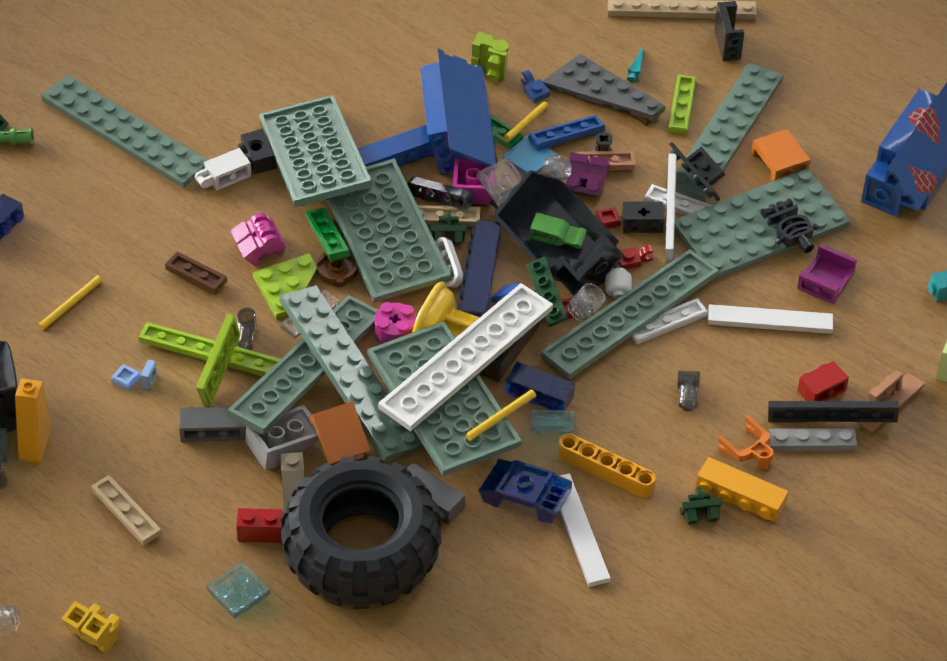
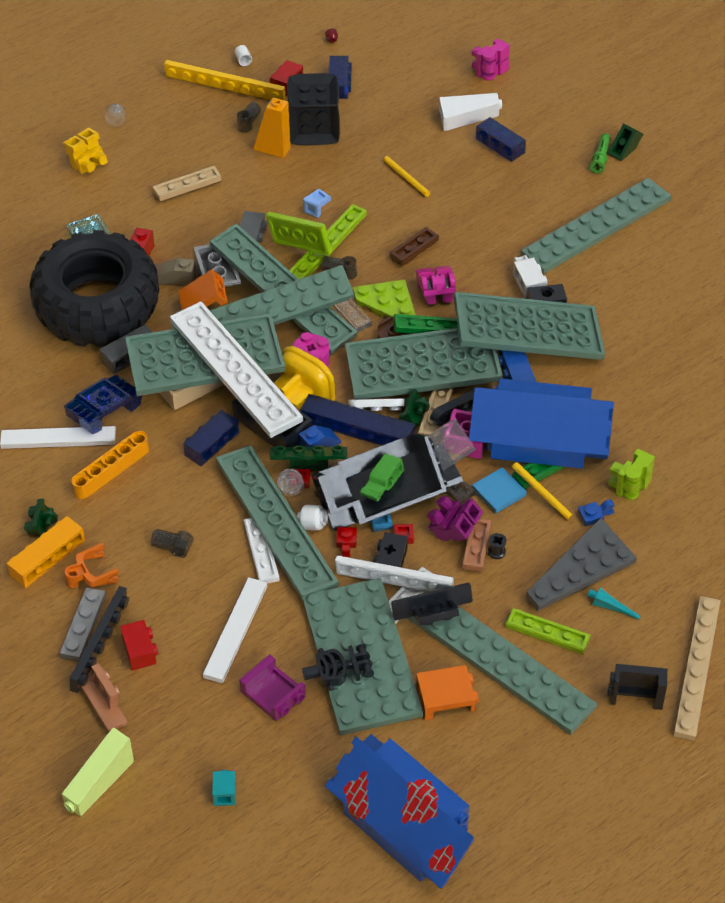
camera: 105 degrees right, 0 degrees up
yellow bar [465,390,536,441] -> none
blue tile [528,115,606,150] -> none
clear light blue plate [531,410,574,434] -> none
clear head [542,155,572,180] -> none

